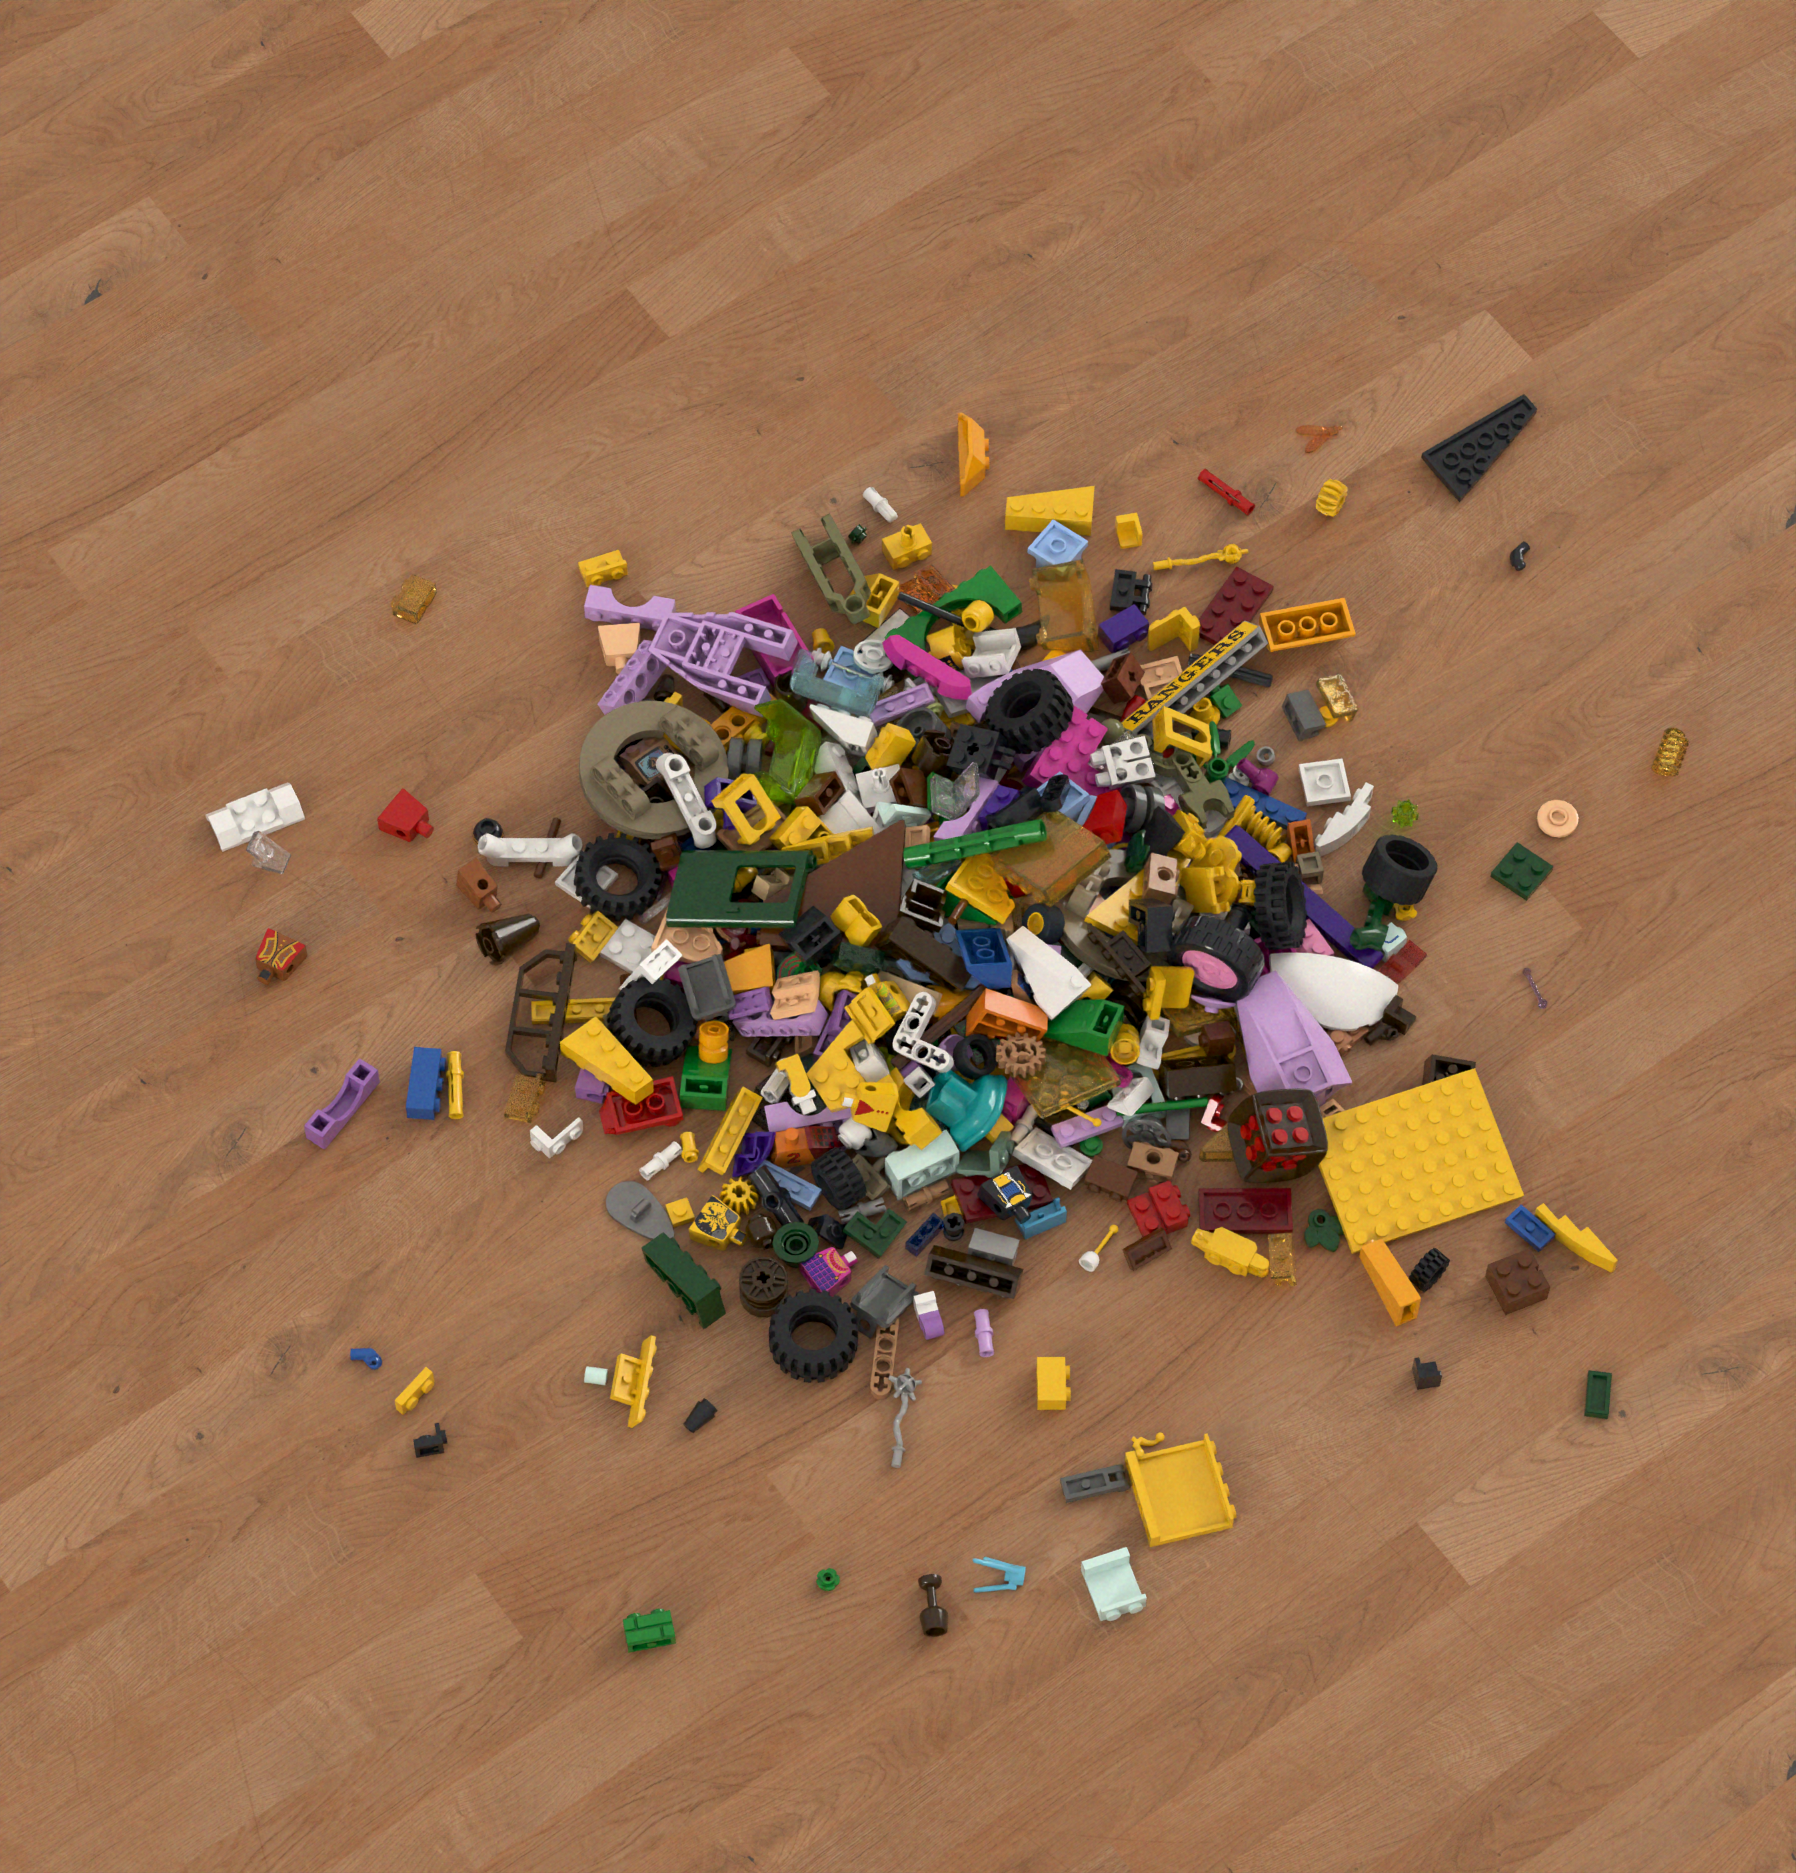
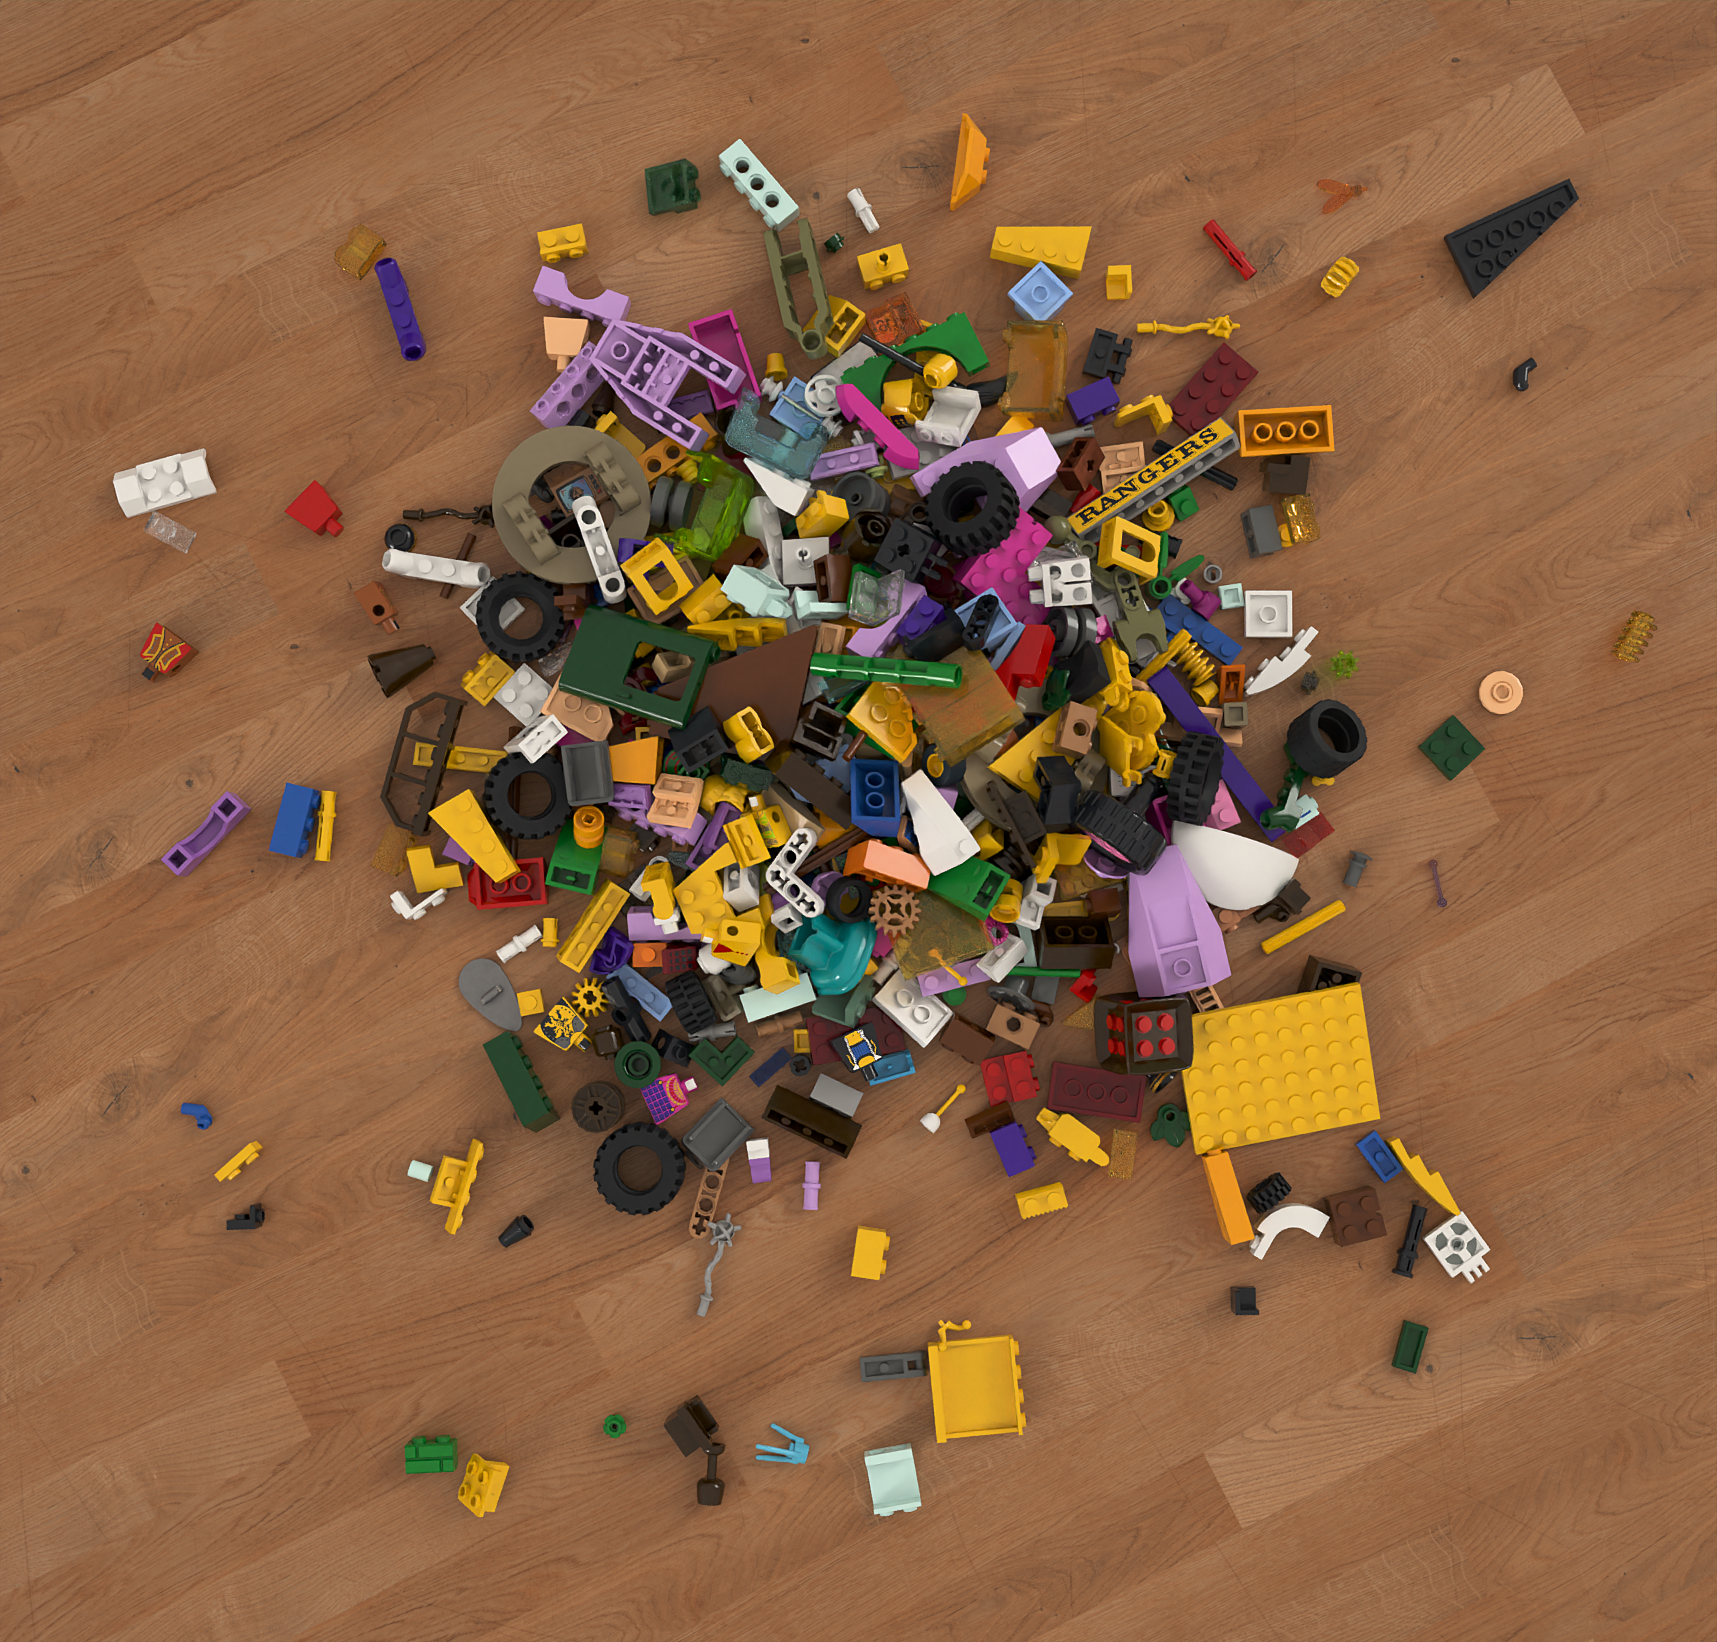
camera: 10 degrees right, 25 degrees up
none -> dark purple plate [374,258,426,361]
none -> dark brown piece [403,503,495,528]
none -> yellow tile [406,844,464,893]
none -> yellow bracket [458,1453,510,1517]
none -> clear yellow brick [599,825,640,879]
none -> clear green plate [645,158,701,216]
none -> dark brown plate [663,1395,719,1457]
none -> light aqua brick [719,139,800,232]
none -> light aqua hinge [720,565,793,619]
none -> dark purple brick [989,1121,1037,1177]
none -> yellow brick [1015,1182,1068,1219]
none -> black piece [1146,1071,1178,1094]
none -> light aqua tile [1217,583,1245,610]
none -> white arch [1249,1203,1330,1260]
none -> dark brown plate [1259,455,1310,495]
none -> yellow axle [1260,900,1346,954]
none -> clear smoke plate [1301,671,1320,695]
none -> dark grey pin [1342,850,1372,888]
none -> black pin [1392,1204,1428,1279]
none -> white piece [1422,1210,1490,1283]

